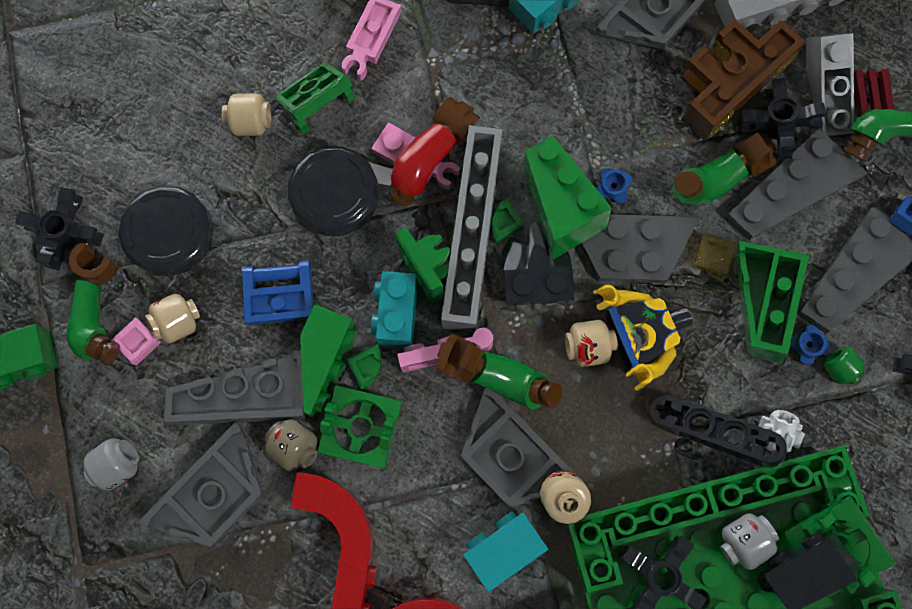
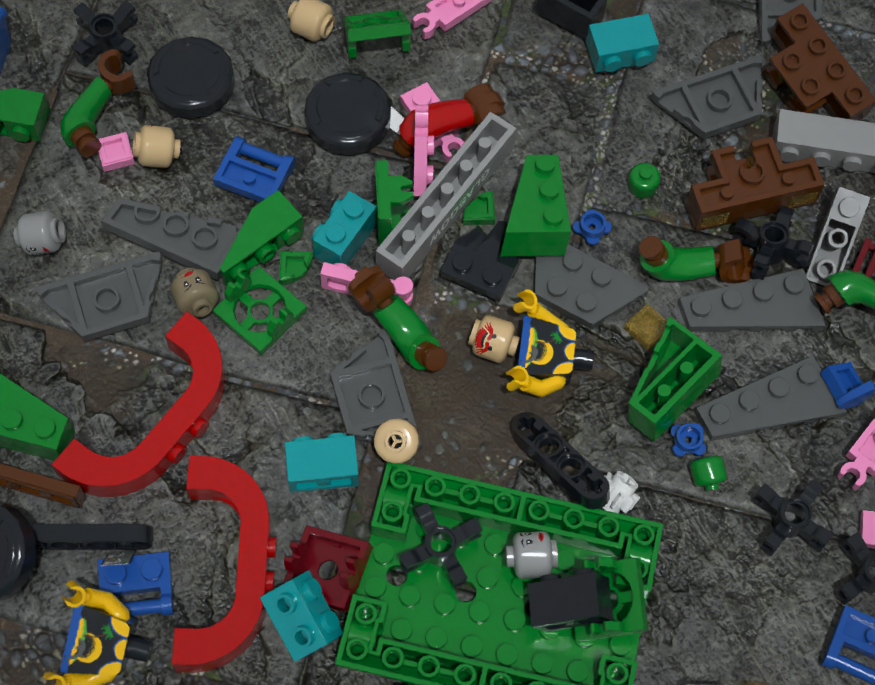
camera: 20 degrees right, 10 degrees down
none -> bright pink plate [413,105,434,196]
none -> green piece [627,163,661,198]

